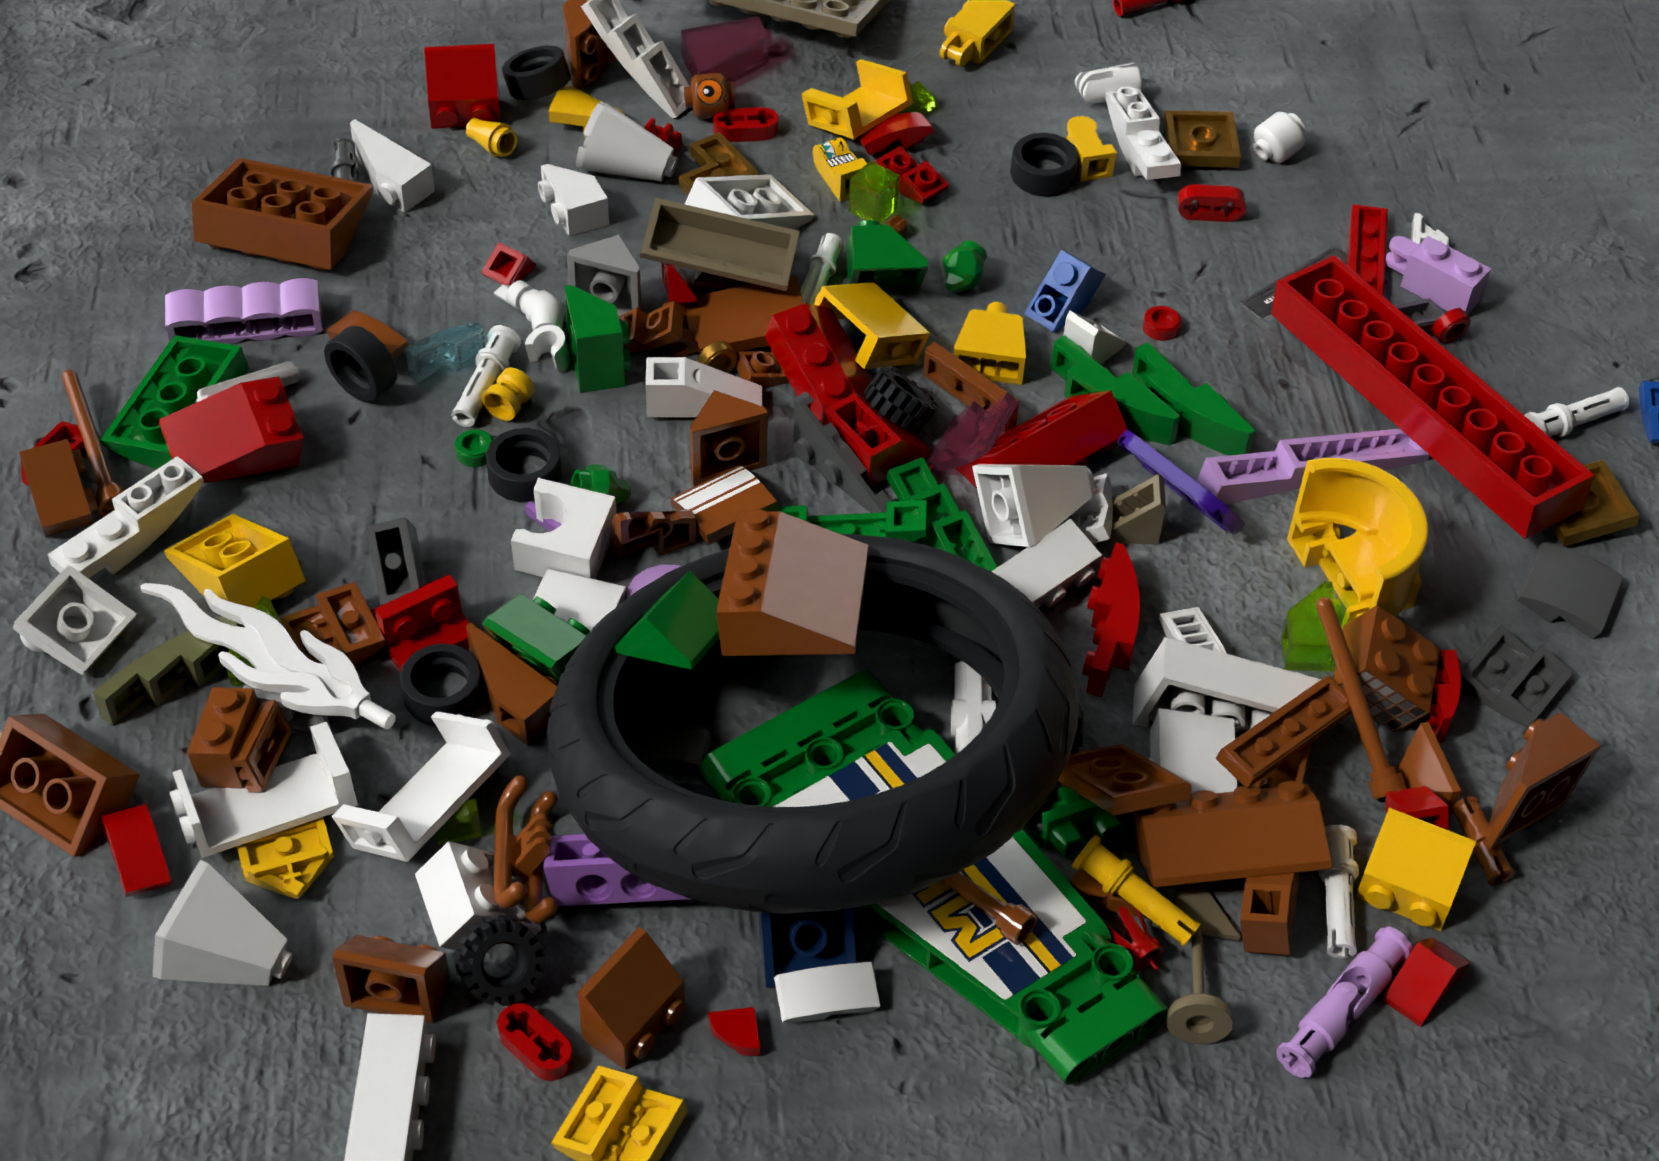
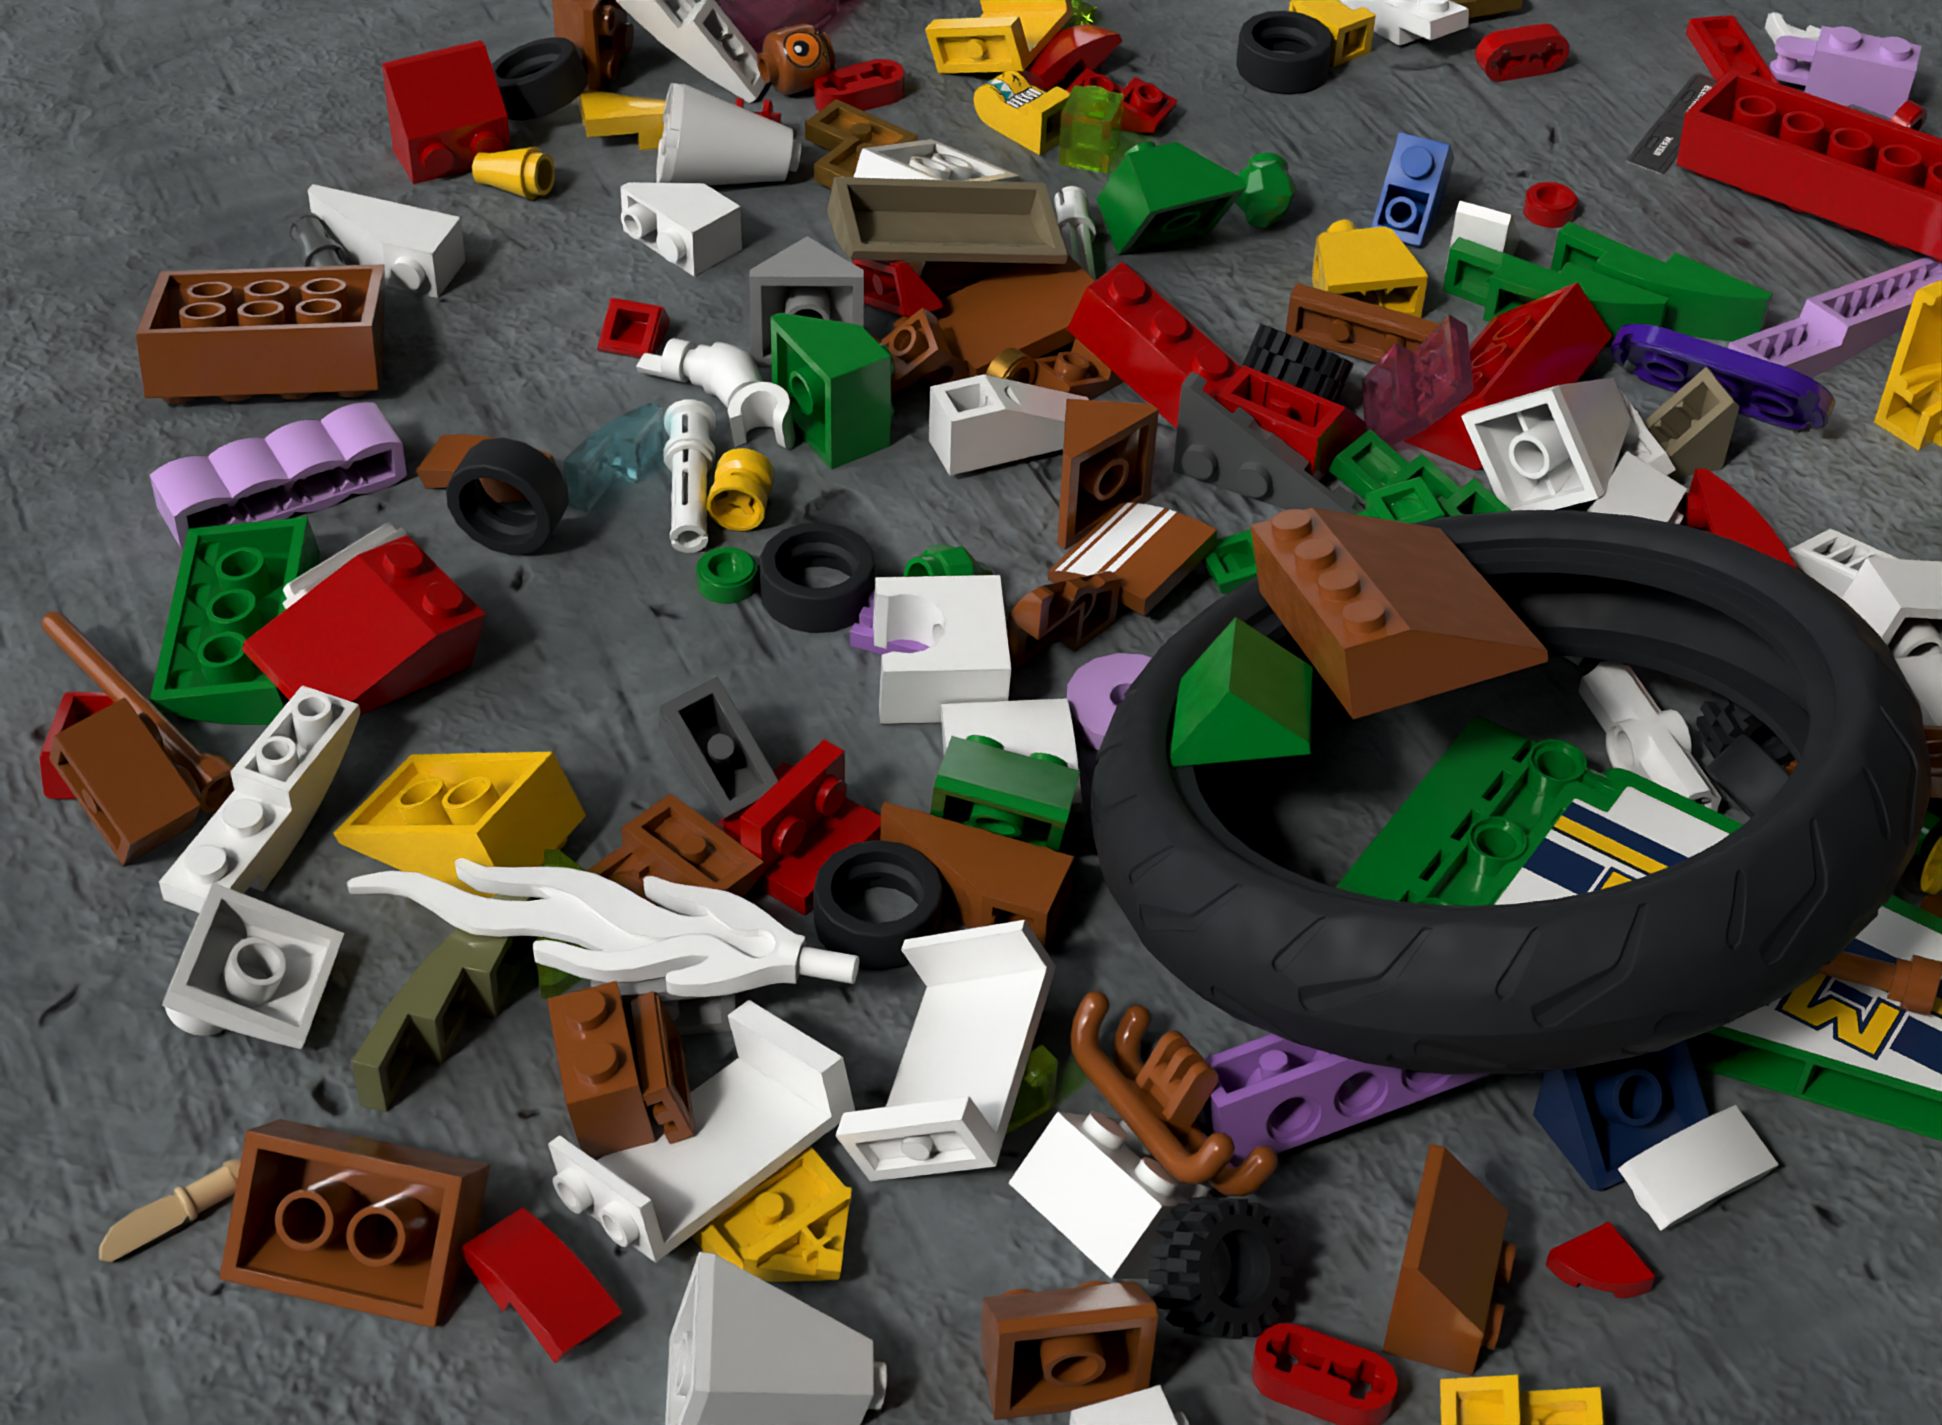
camera: 20 degrees left, 5 degrees down
yellow panel [814,282,930,369] -> none

